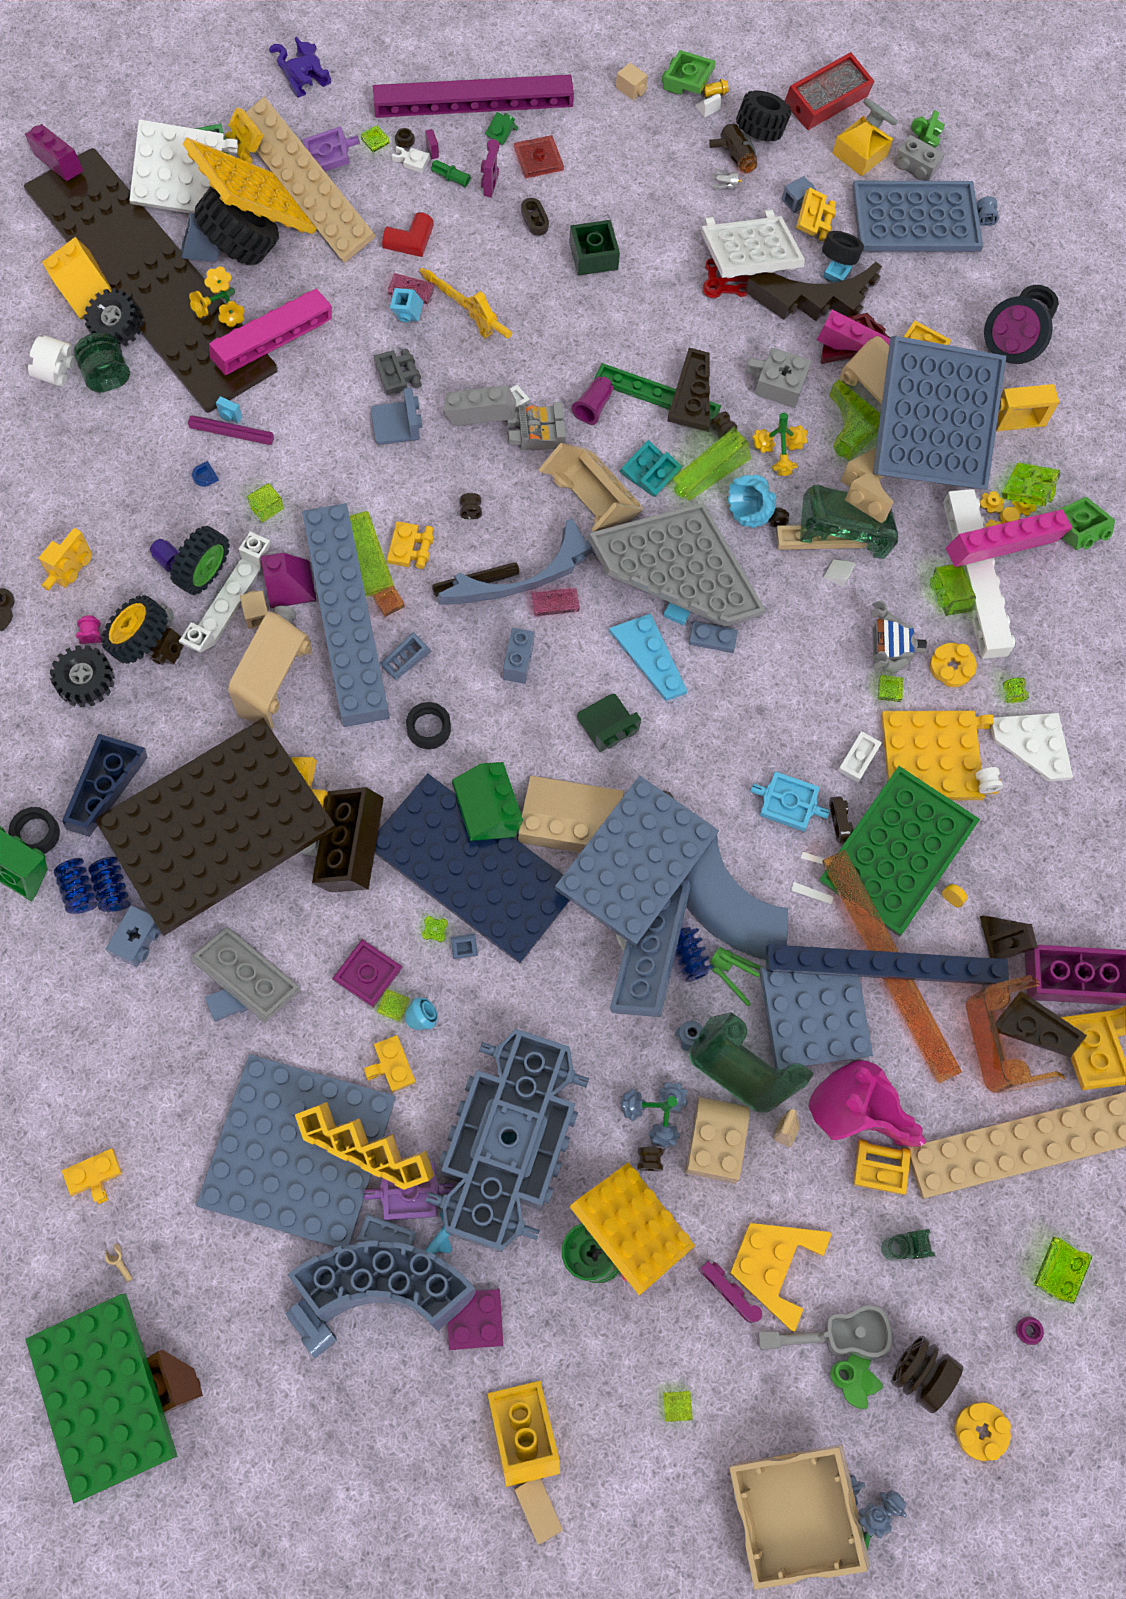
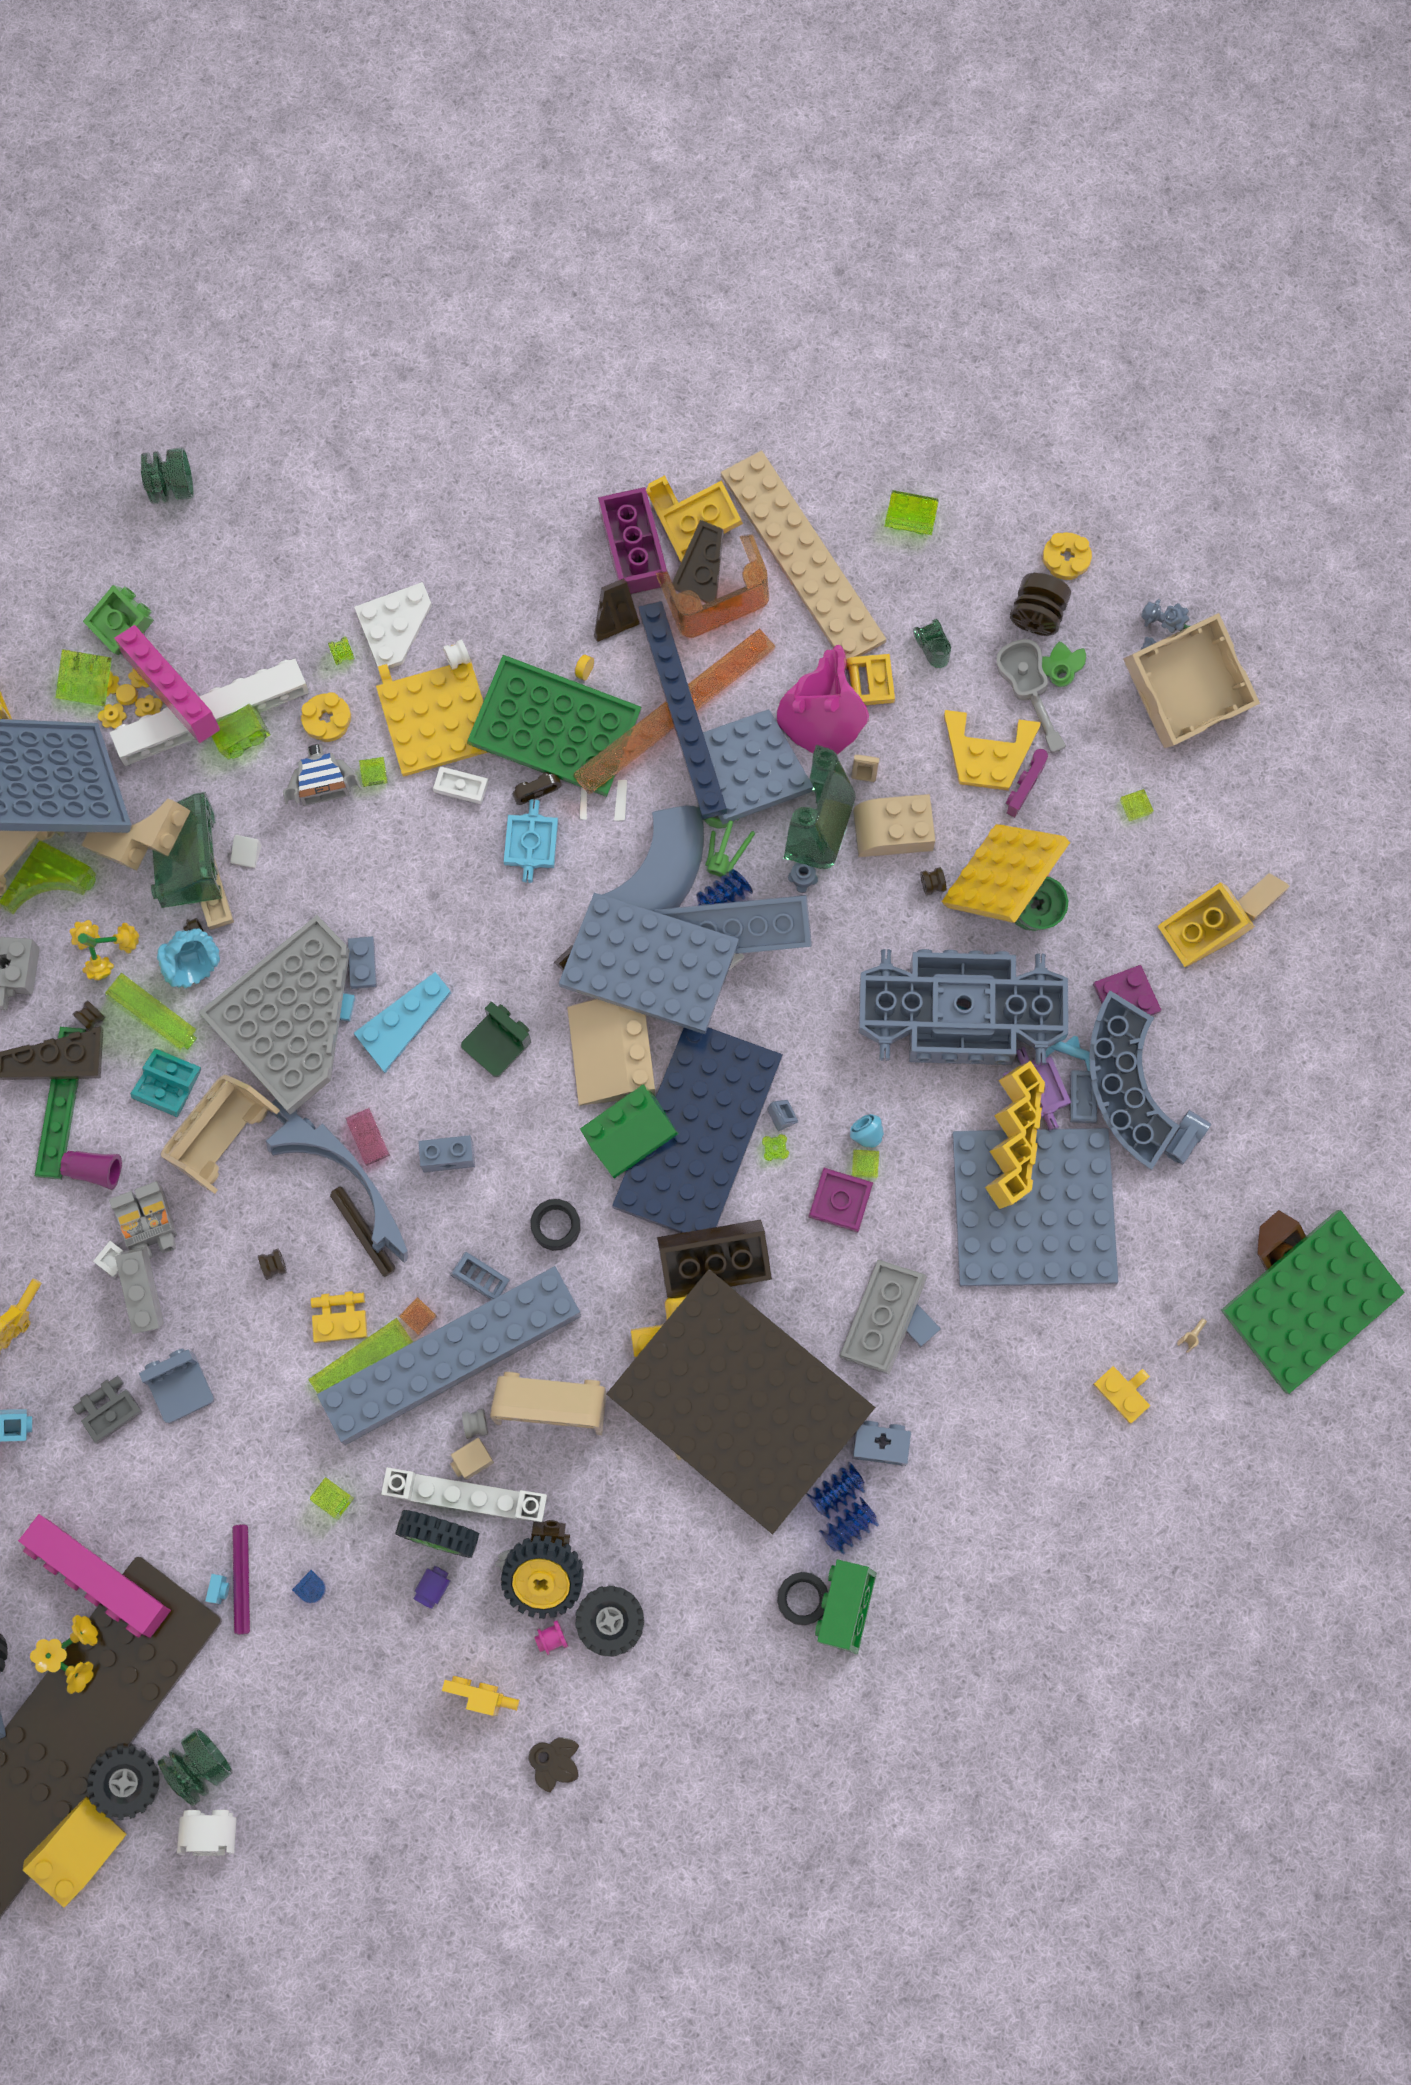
camera: 100 degrees left, 5 degrees up
dark blue wedge [62,733,148,837] -> none
magenta slope [261,553,316,608] -> none
yellow plate [364,1035,416,1093] -> none
sand blue plant [620,1082,688,1148] -> none
magenta plate [1016,1317,1044,1345] -> none

